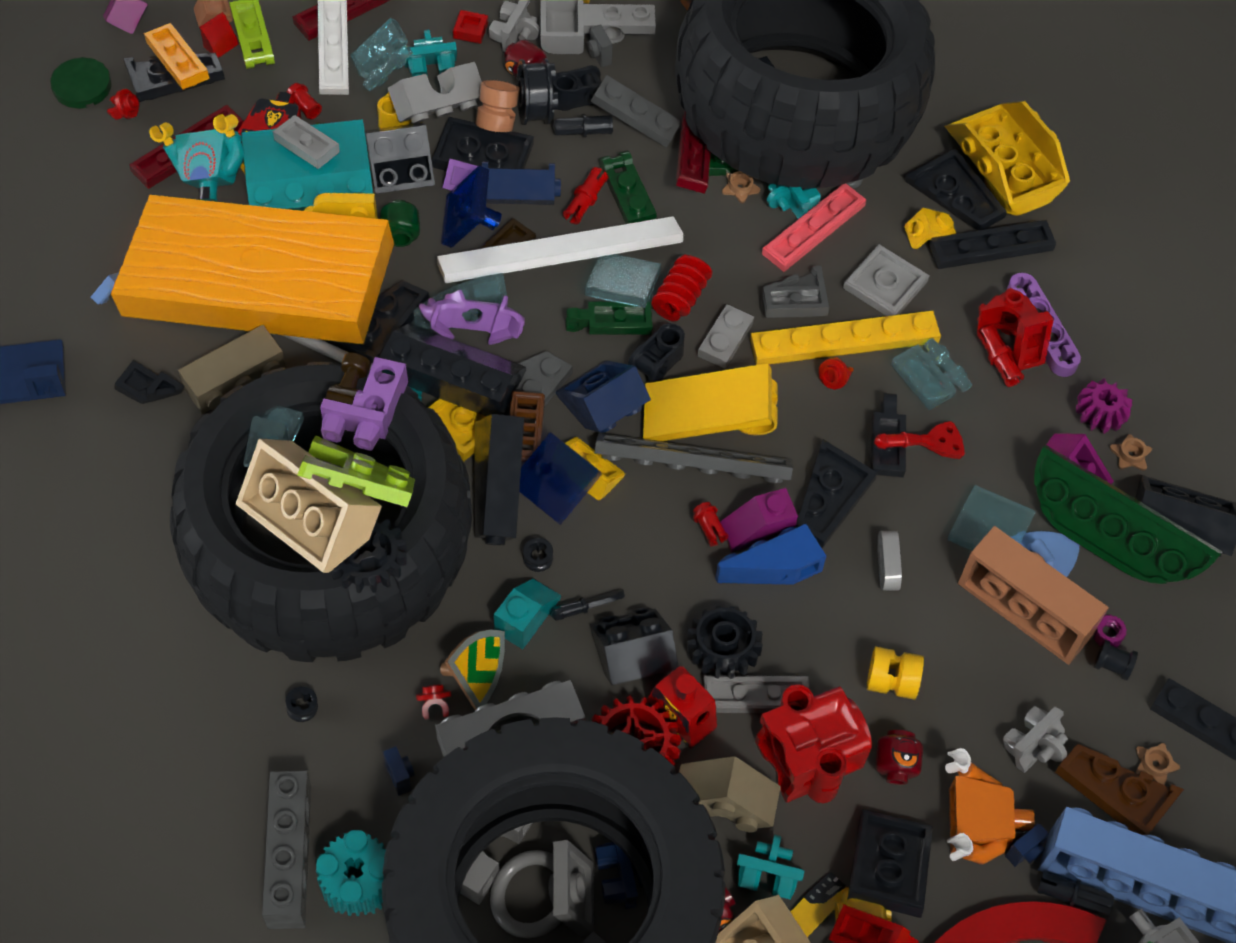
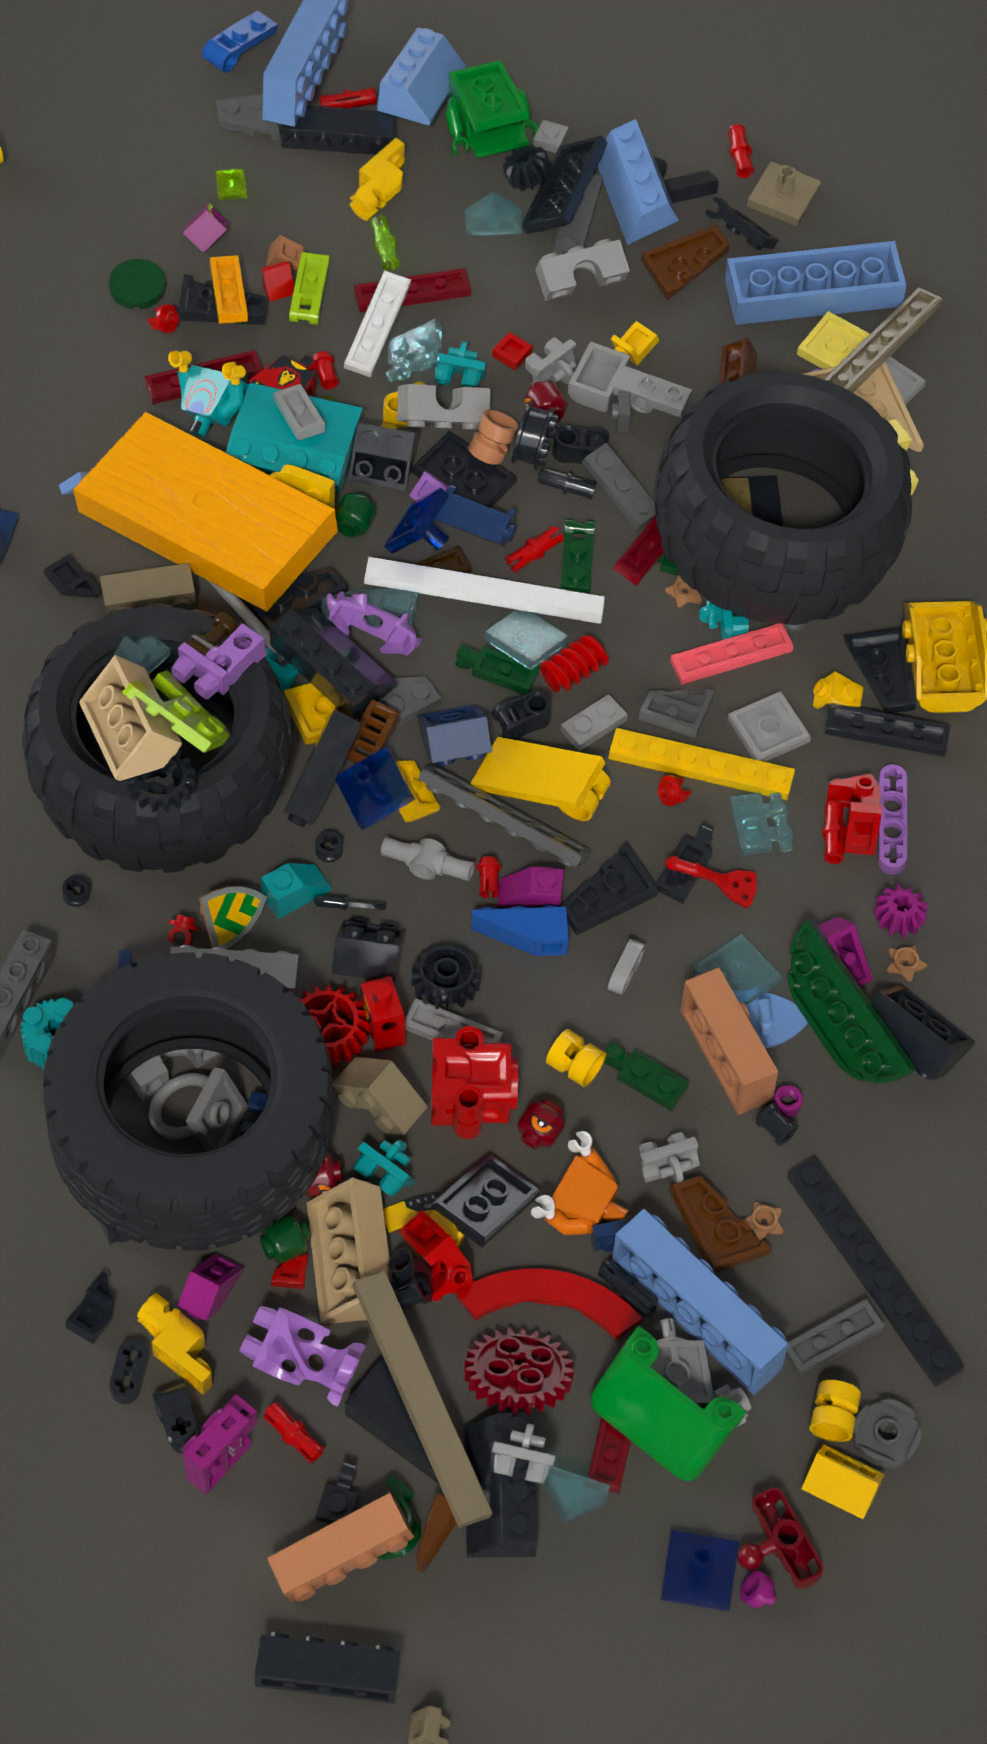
camera: 25 degrees right, 0 degrees up
none -> light grey pin [381,837,475,881]
none -> dark green plate [604,1043,689,1112]

